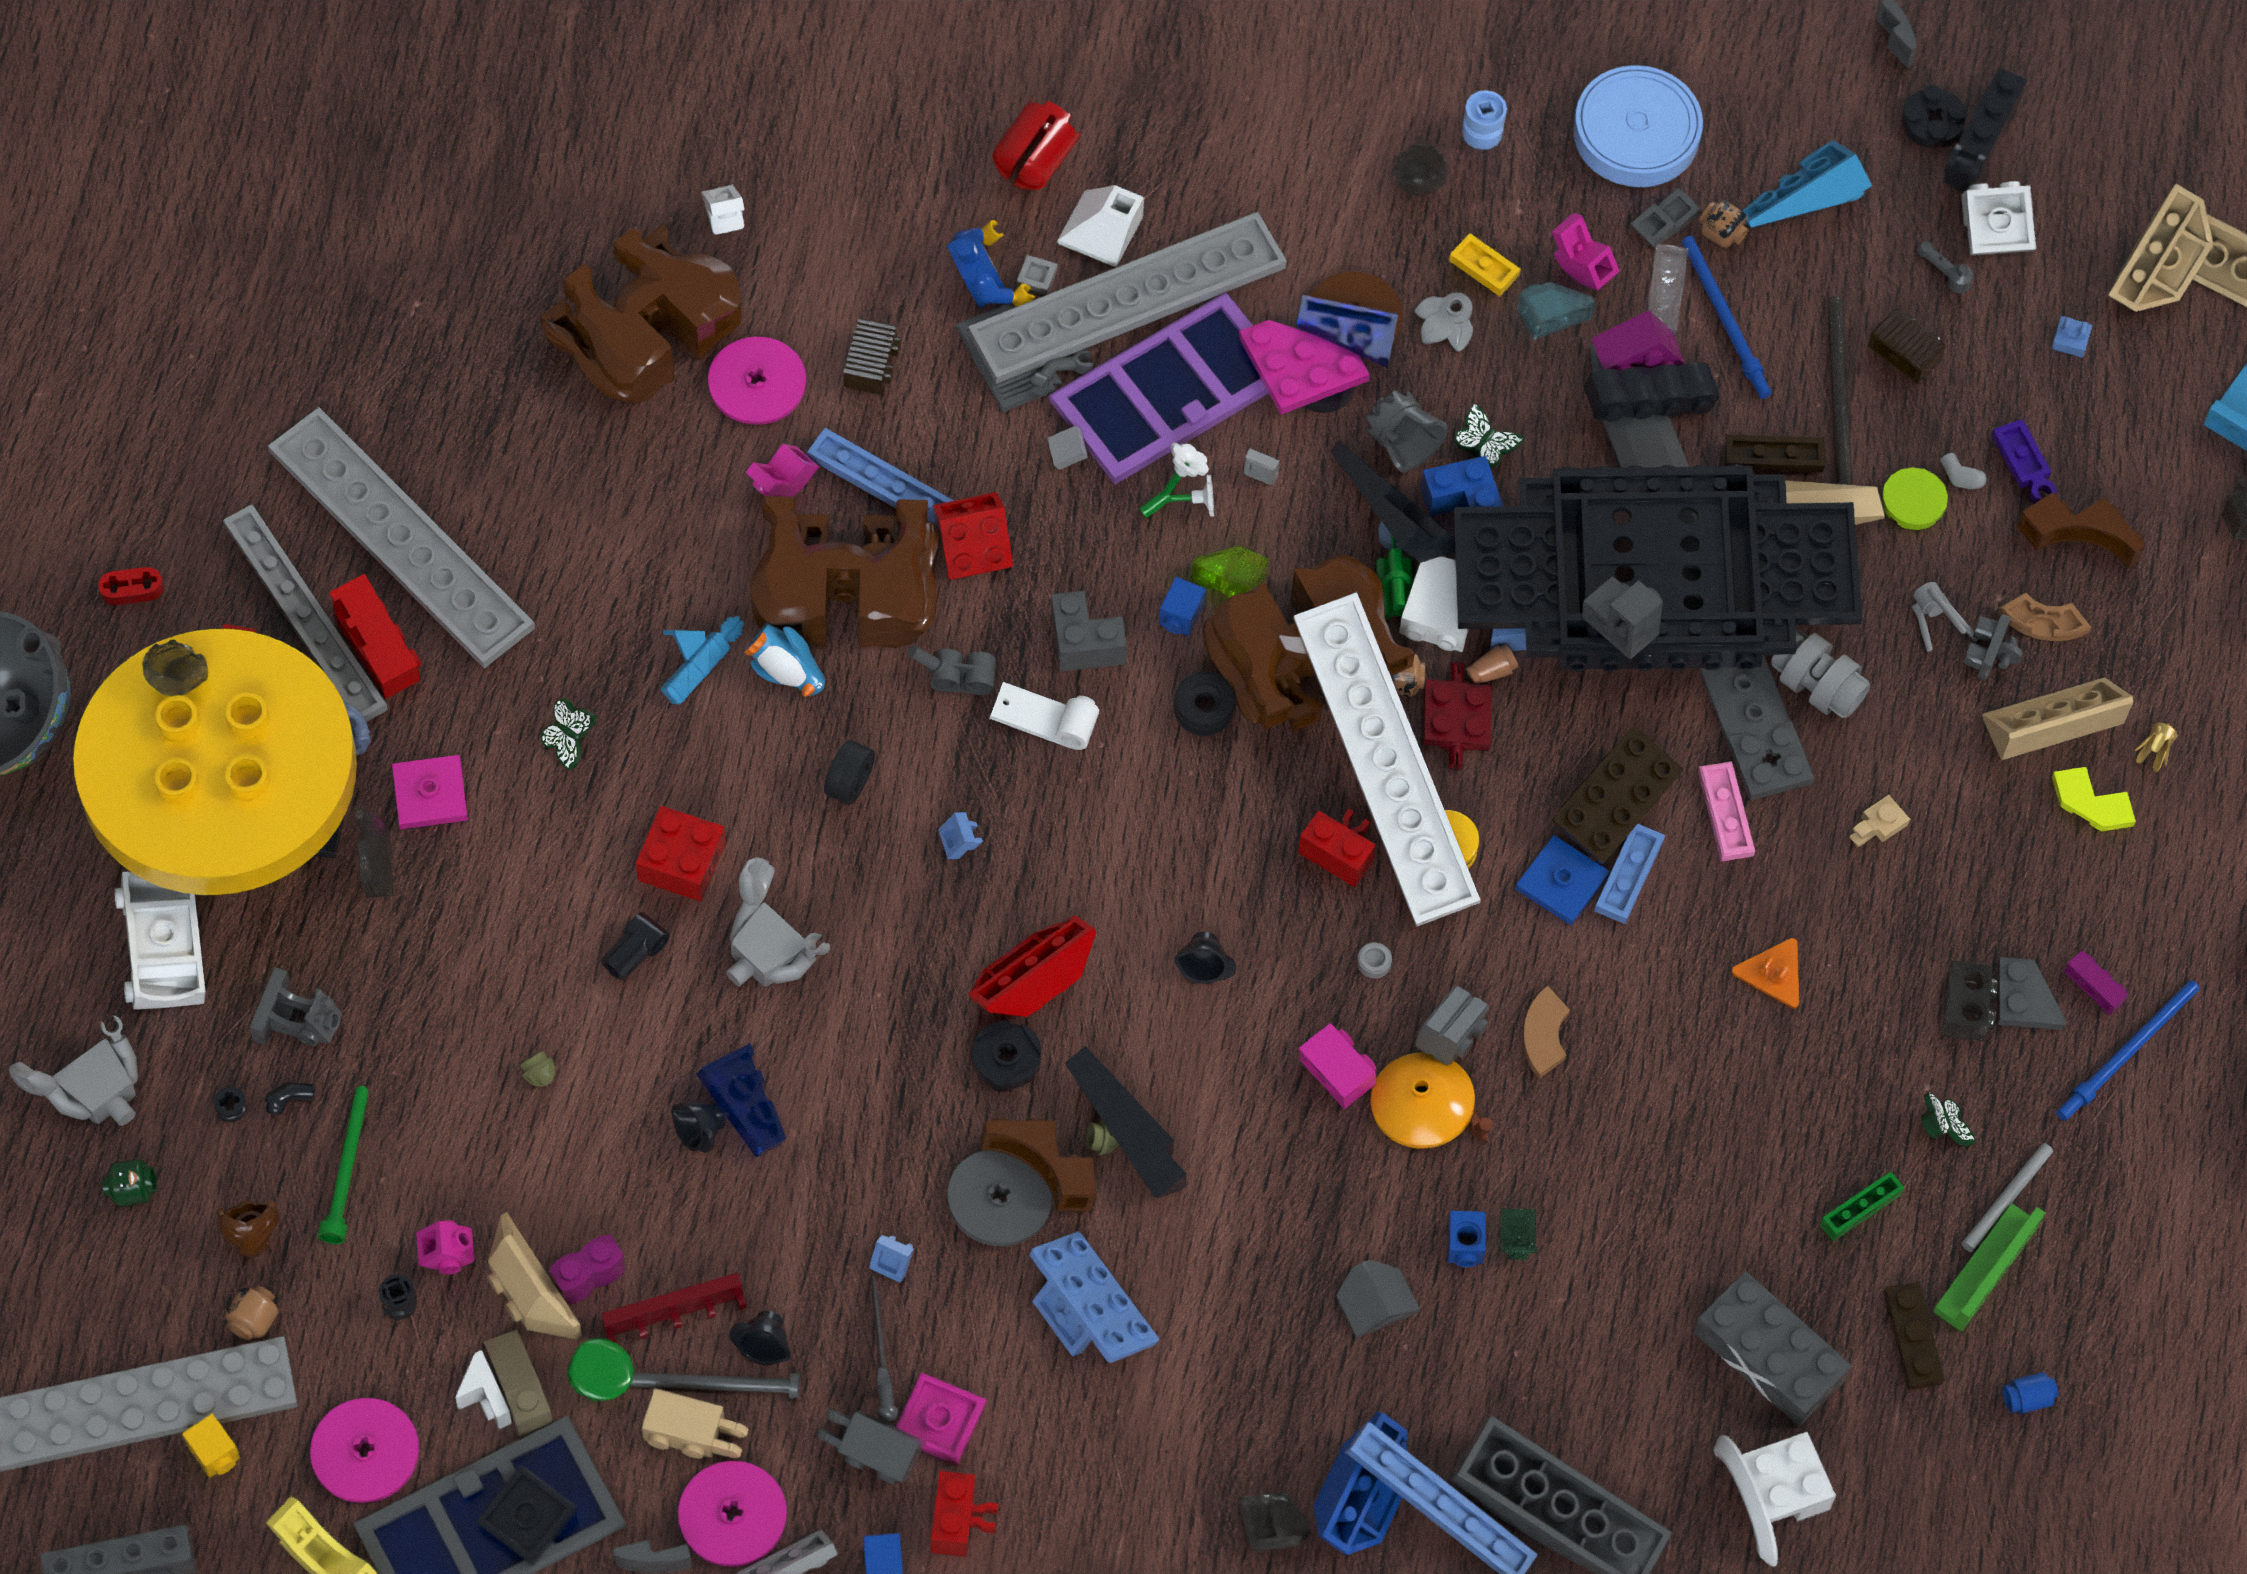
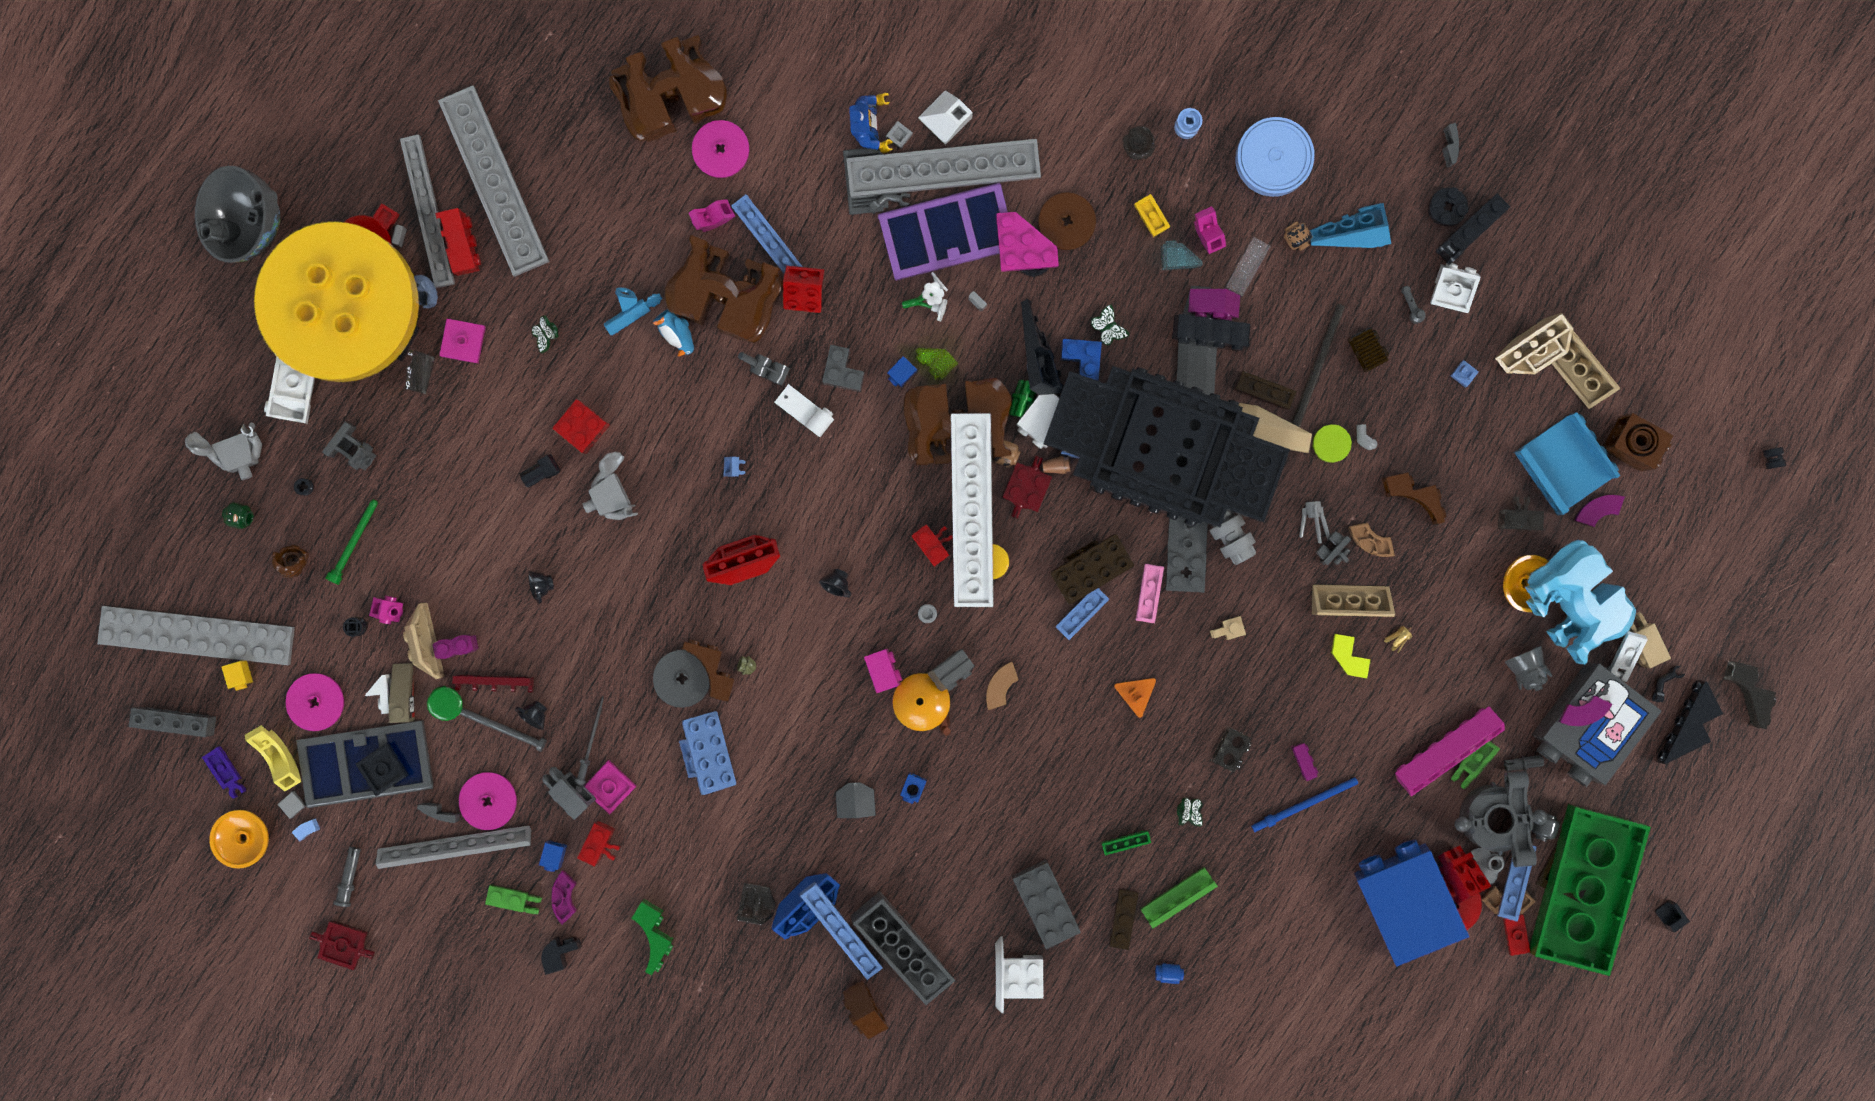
camera: 25 degrees right, 25 degrees up
red beam [98,567,164,605] -> none
clear smoke hair [142,640,208,696] -> none
medium nougat head [225,1286,279,1341] -> none
black arm [265,1082,315,1115] -> none
olive plate [520,1051,555,1086] -> none
tan hinge [642,1388,749,1459] -> none
clear blue wing [696,1043,786,1158] -> none
white slope [702,185,744,235] -> none
black tyre [824,740,875,805] -> none
dark brown brick [843,318,902,394] -> none
medium blue tile [869,1235,914,1283] -> none
black plate [972,1021,1041,1091] -> none
red cylinder [992,98,1081,192] -> none
light grey tile [1048,426,1088,470] -> none
black wedge [1066,1046,1187,1198] -> none
black tyre [1174,671,1235,736] -> none
clear blue wing [1296,295,1398,368] -> none
dark grey hat [1366,390,1448,472] -> none
light grey plate [1415,292,1473,352] -> none
clear green bracket [1500,1208,1538,1260] -> none
blue plate [1515,835,1610,926] -> none
dark grey brick [1582,576,1663,659] -> none
dark grey slope [1631,188,1701,247] -> none
blue bar [1681,236,1772,399] -> none
light grey bar [1961,1143,2053,1252] -> none
dark purple plate [1991,419,2057,504] -> none
dark grey wing [1997,957,2066,1030] -> none

